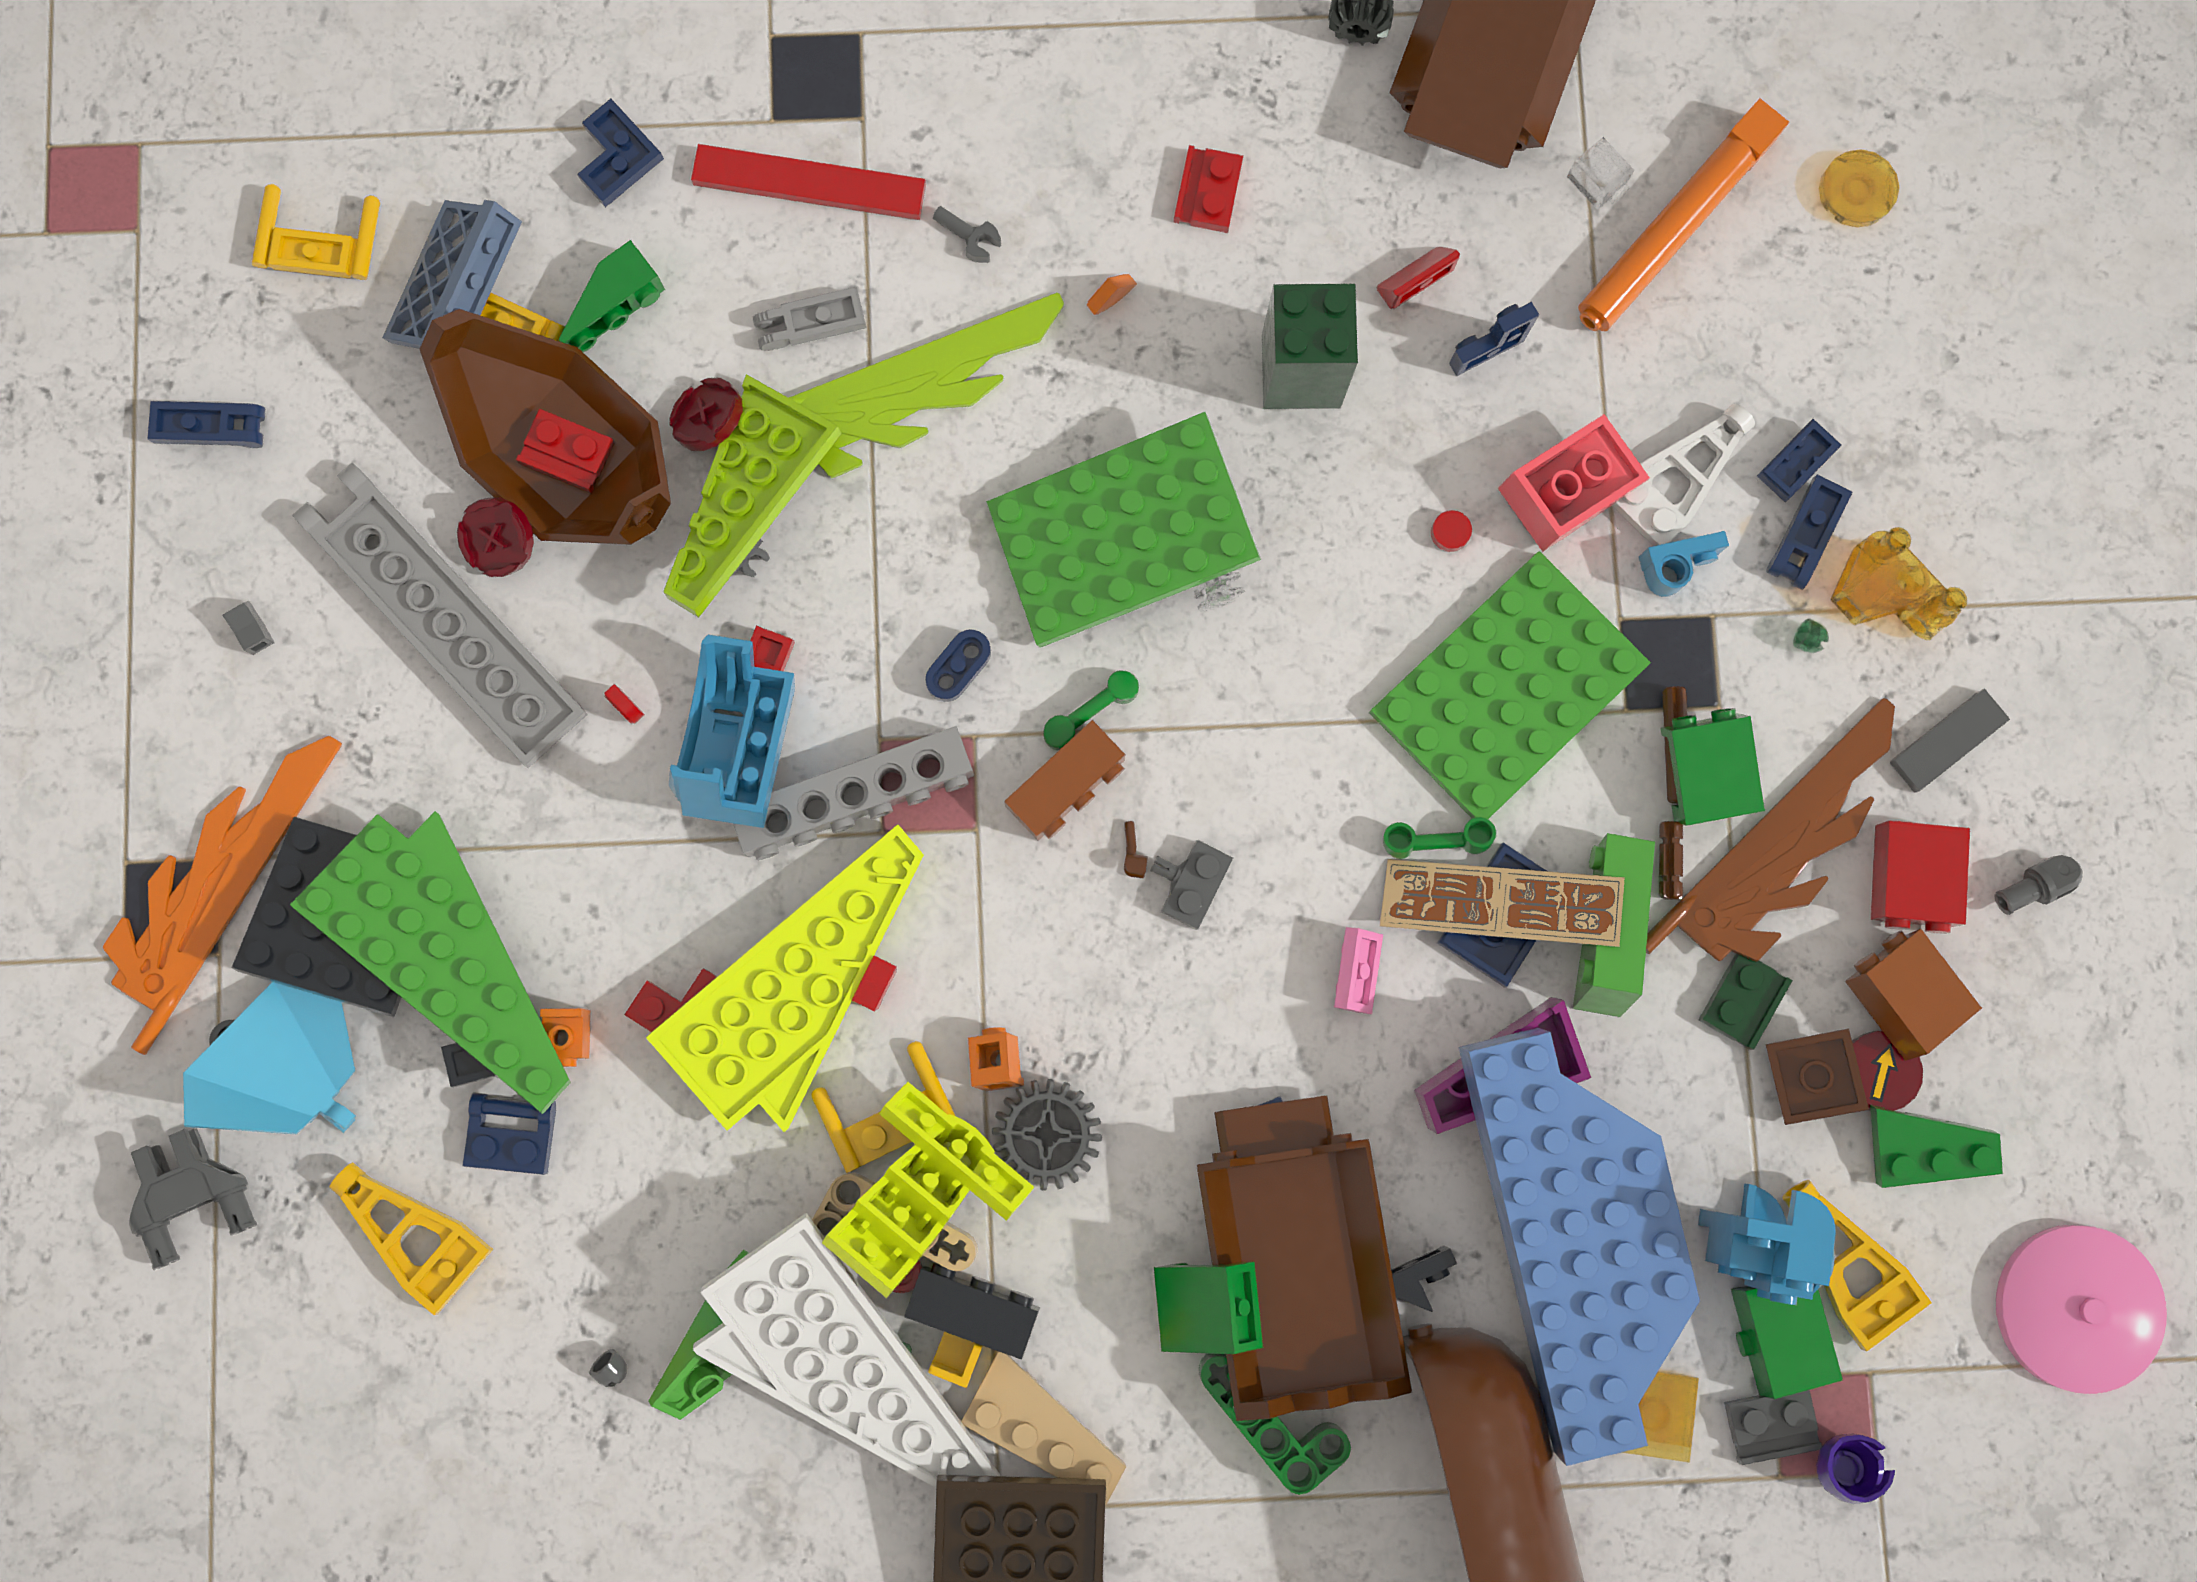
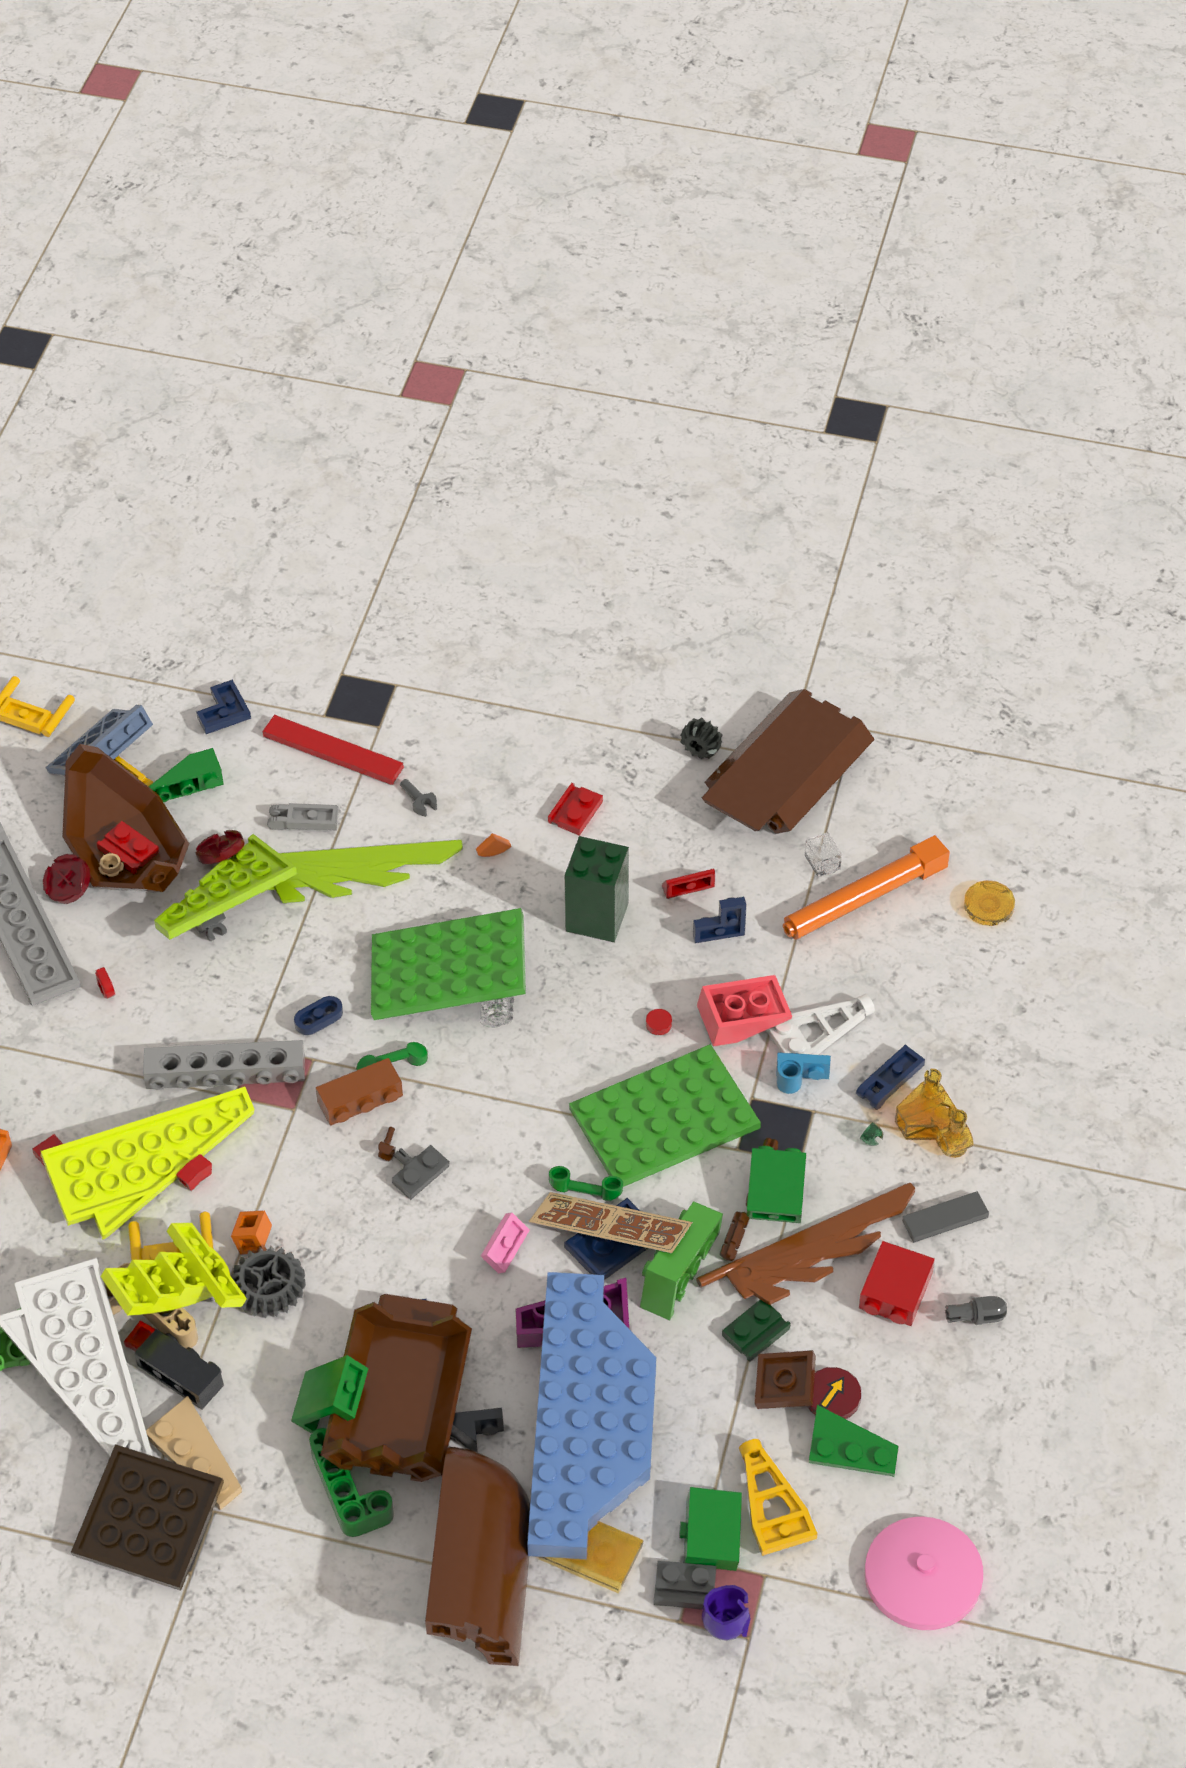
camera: 20 degrees right, 30 degrees down
dark azure piece [669,634,795,828] -> none
red plate [750,625,795,671] -> none
yellow panel [928,1332,983,1388] -> none
dark azure piece [1698,1183,1836,1305] -> none
dark blue plate [1757,419,1842,502] -> none
dark orange brick [1845,929,1982,1061] -> none
none -> tan plate [99,853,124,877]

